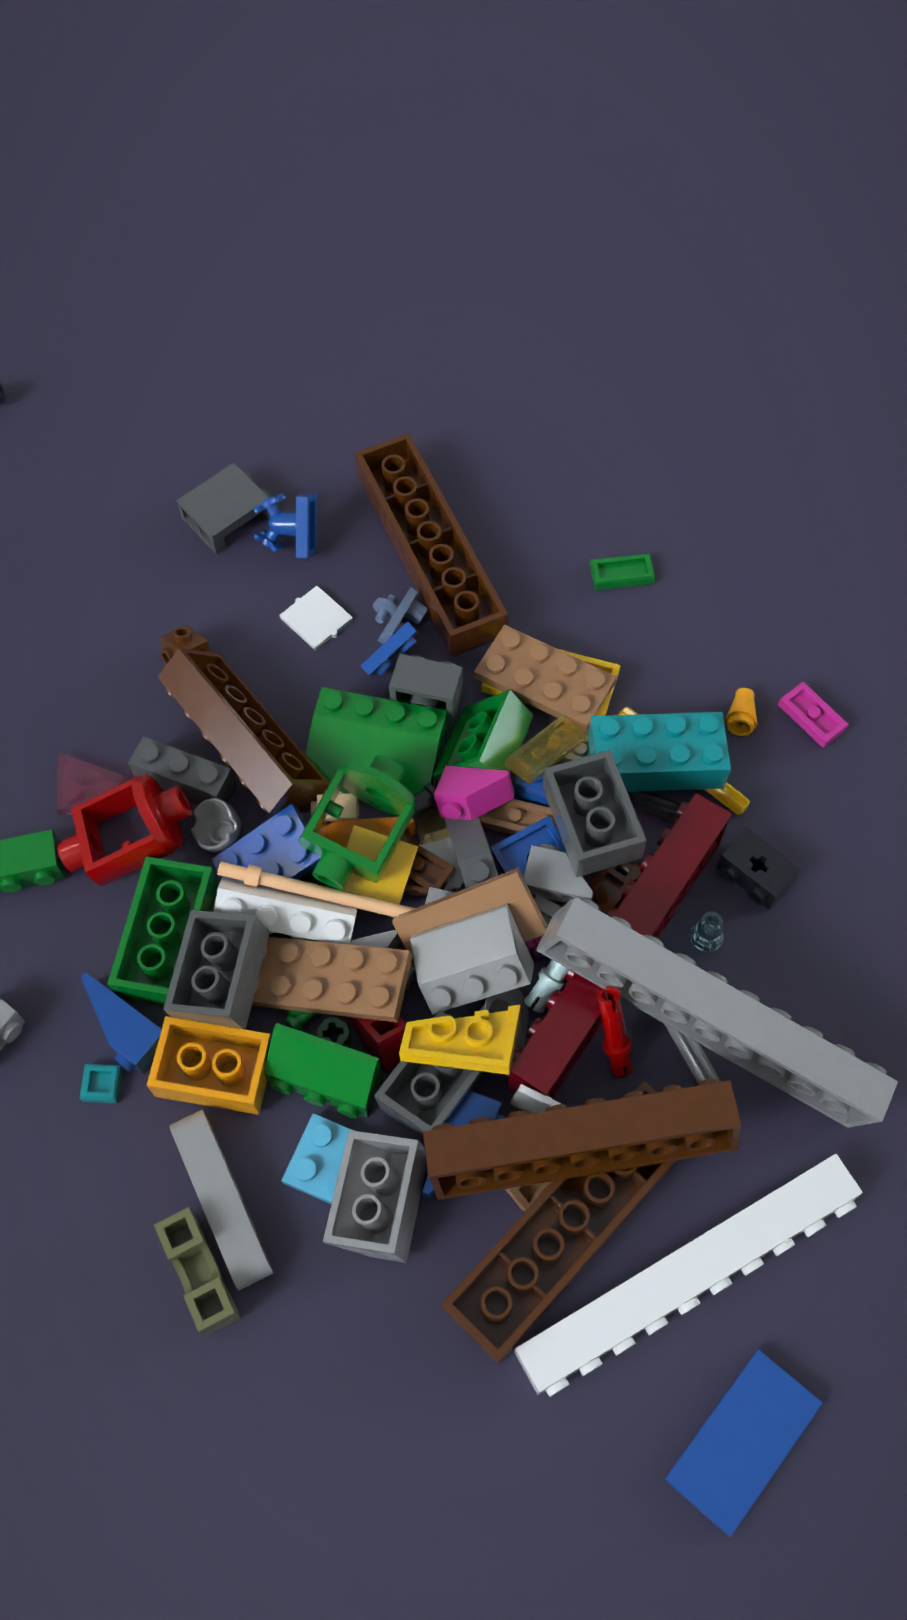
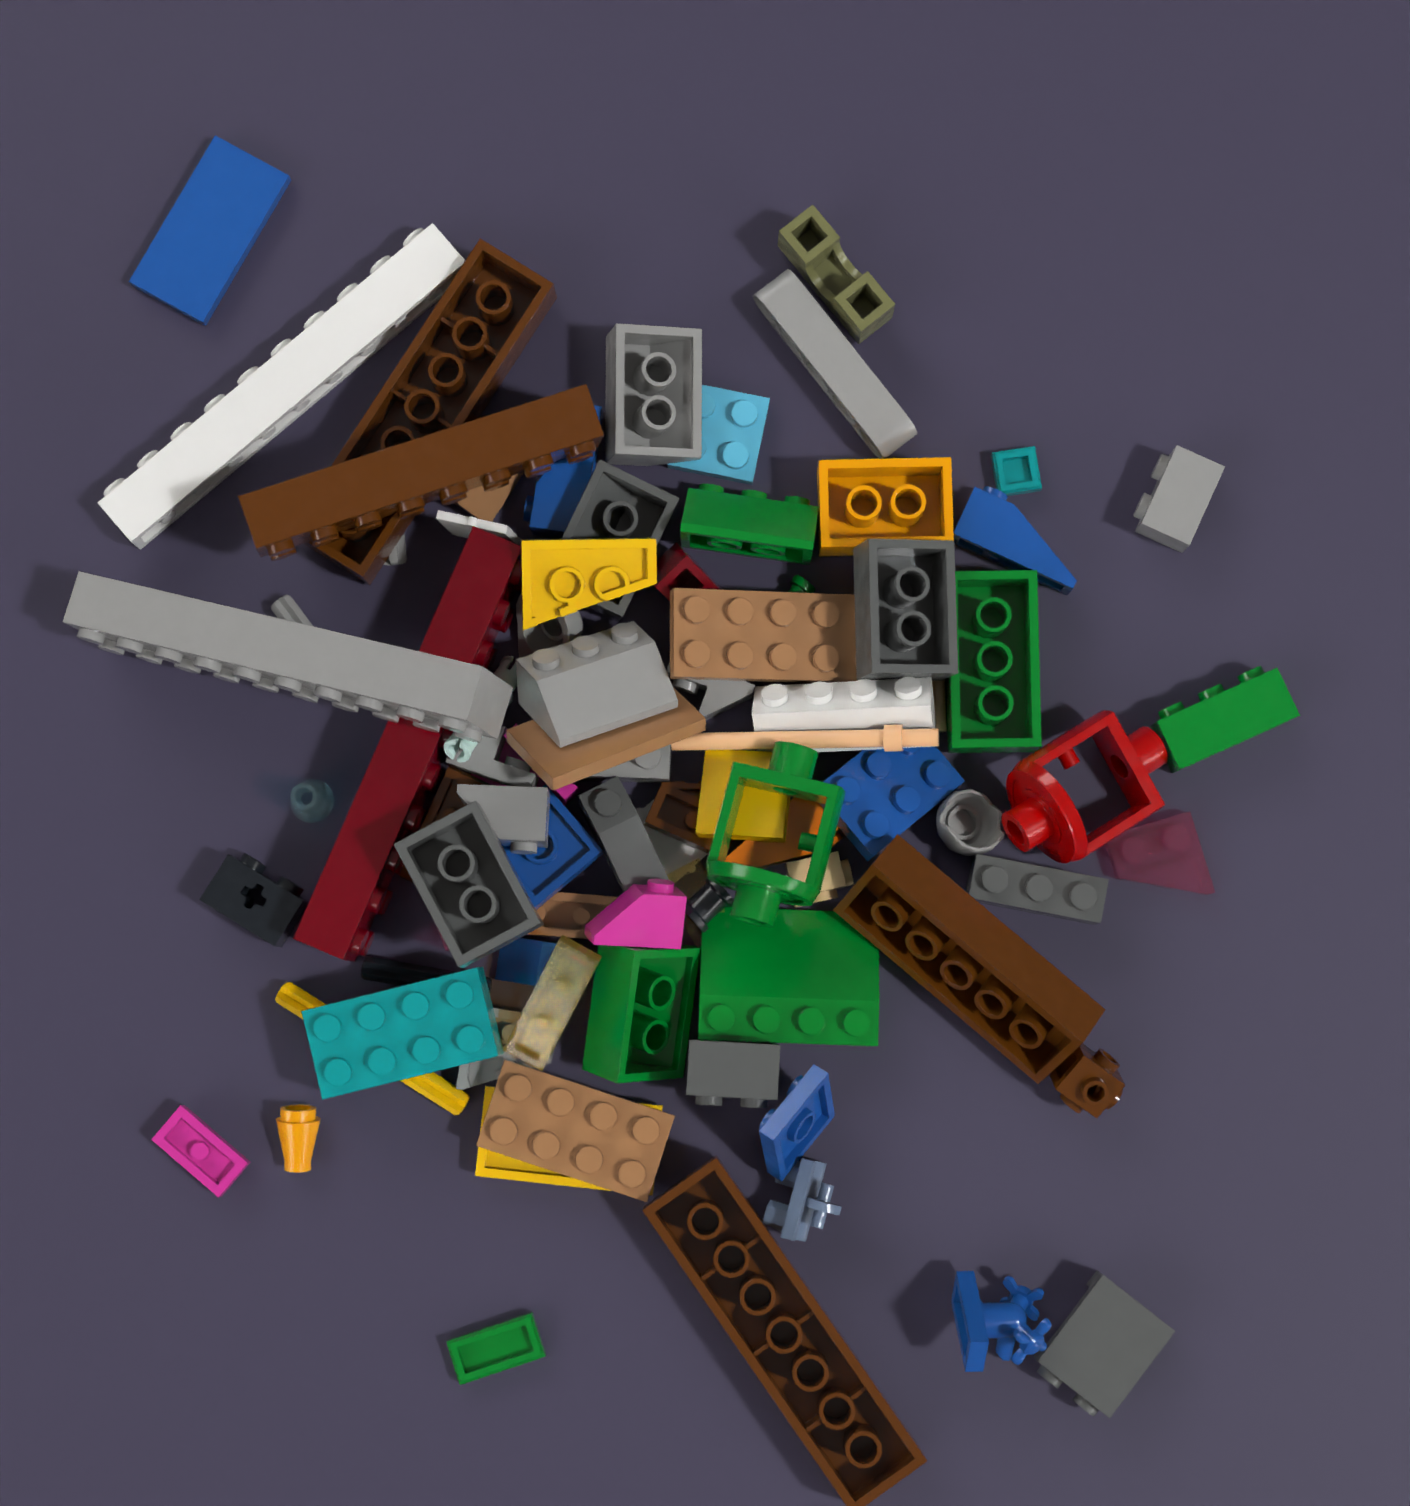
camera: 170 degrees right, 20 degrees up
white piece [279,586,353,651] -> none
dark green bush [317,1017,352,1048] -> none
red pin [597,986,633,1078] -> none

